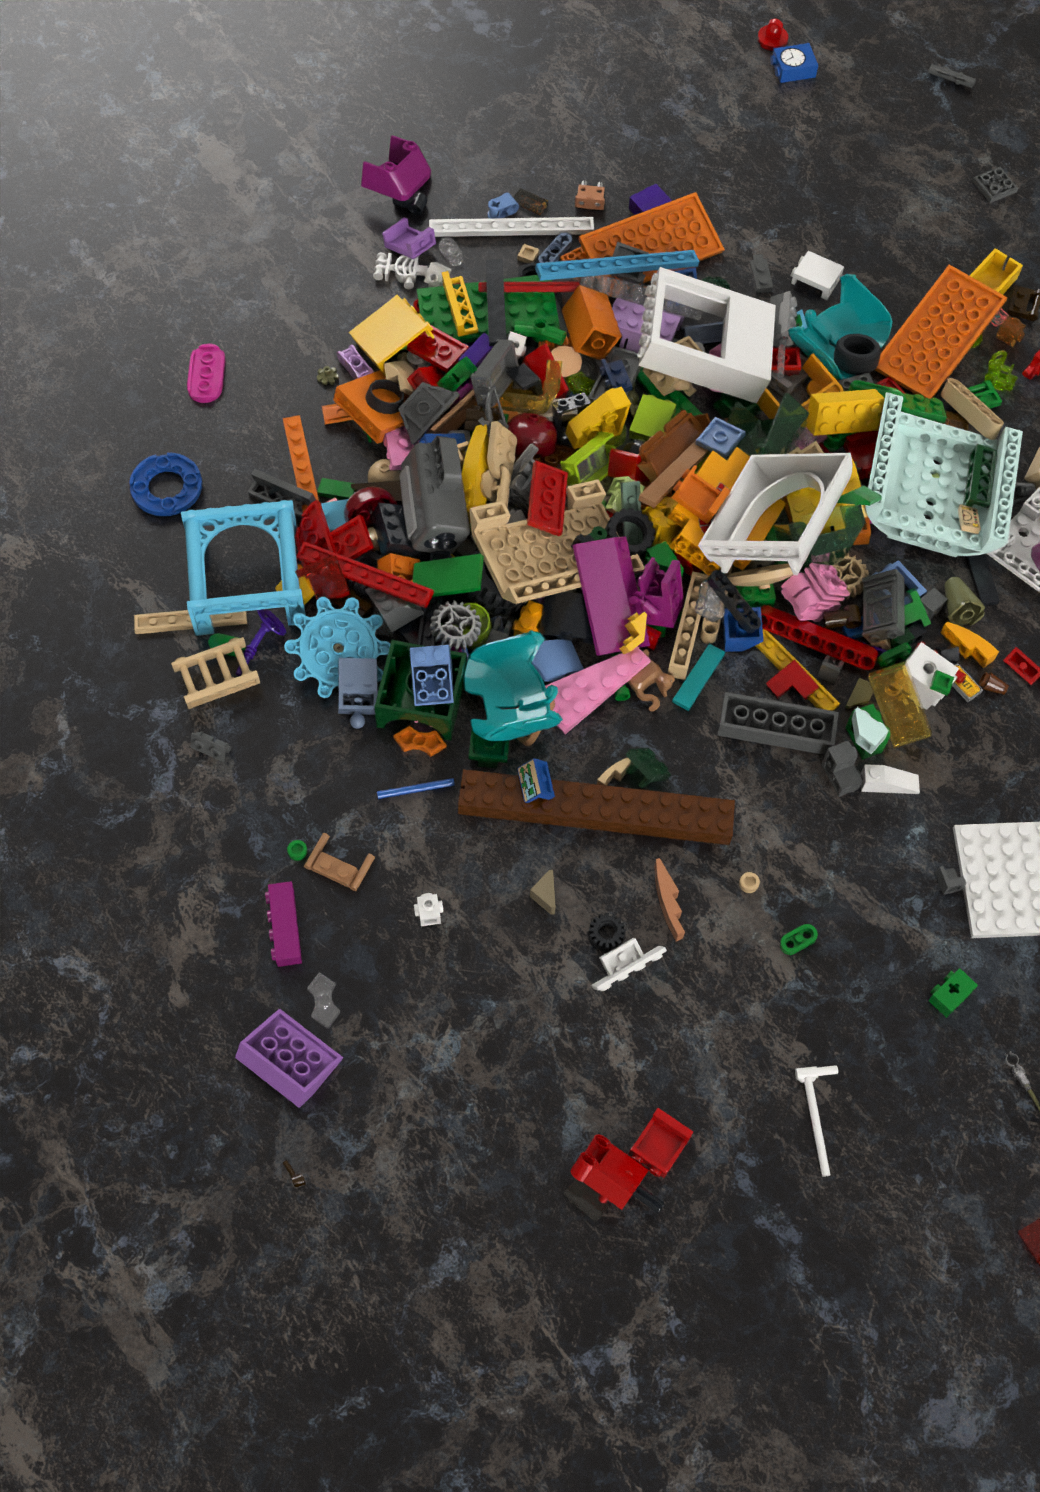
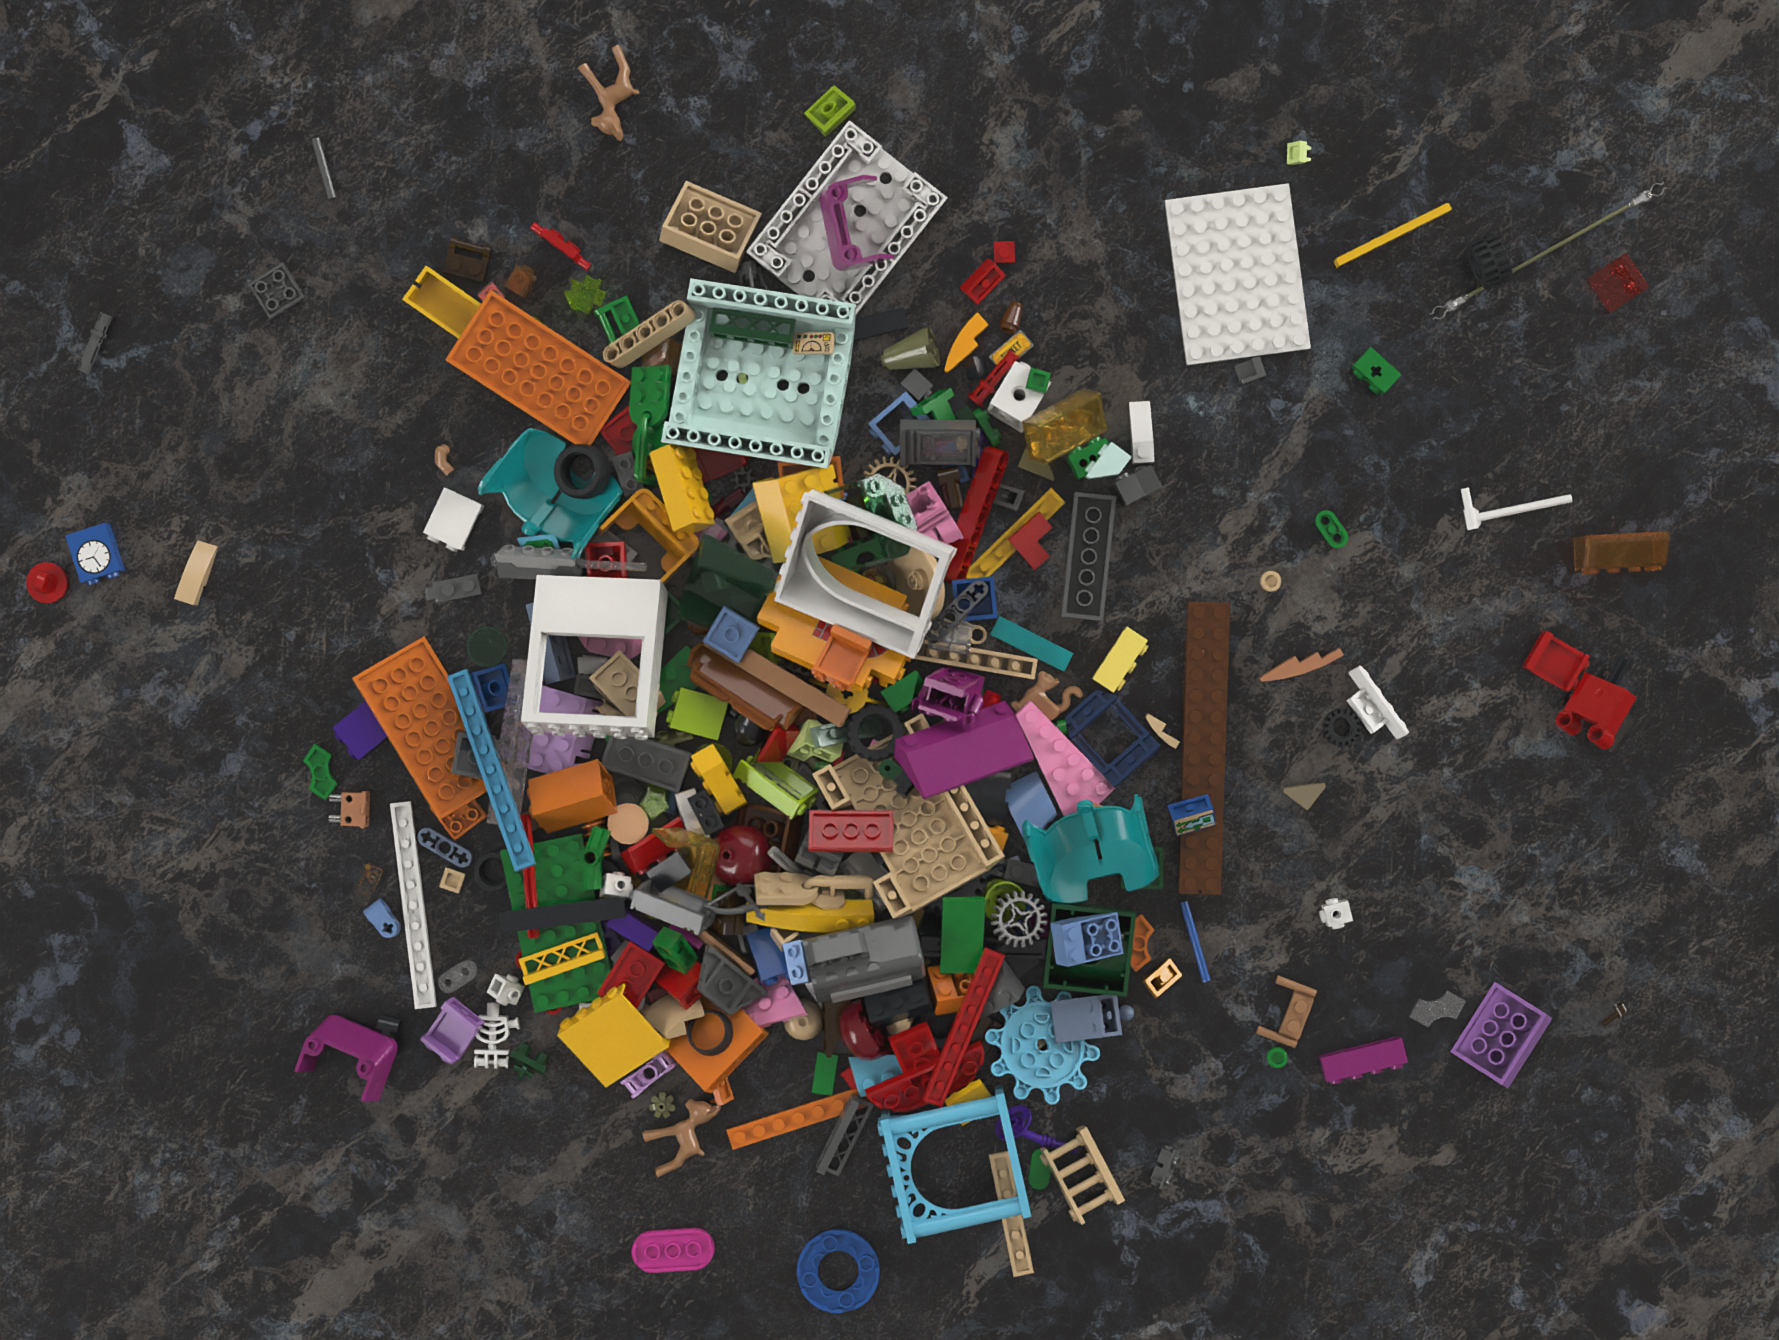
camera: 90 degrees left, 25 degrees up
clear red bracket [295,556,349,600] -> none
dark blue bracket [599,359,633,392] -> none
yellow slope [619,612,647,654] -> none
clear green plate [625,748,671,788] -> none
green slope [837,485,882,506] -> none
none -> tan slope [174,540,218,605]
none -> green tile [303,743,339,801]
none -> medium nougat arm [435,444,454,476]
none -> dark green hips [510,1043,548,1080]
none -> medium nougat animal [642,1099,721,1177]
none -> dark blue wedge [1065,690,1161,788]
none -> light yellow brick [1092,627,1148,692]
none -> slope [1143,959,1182,998]
none -> clear orange windscreen [1573,531,1670,575]

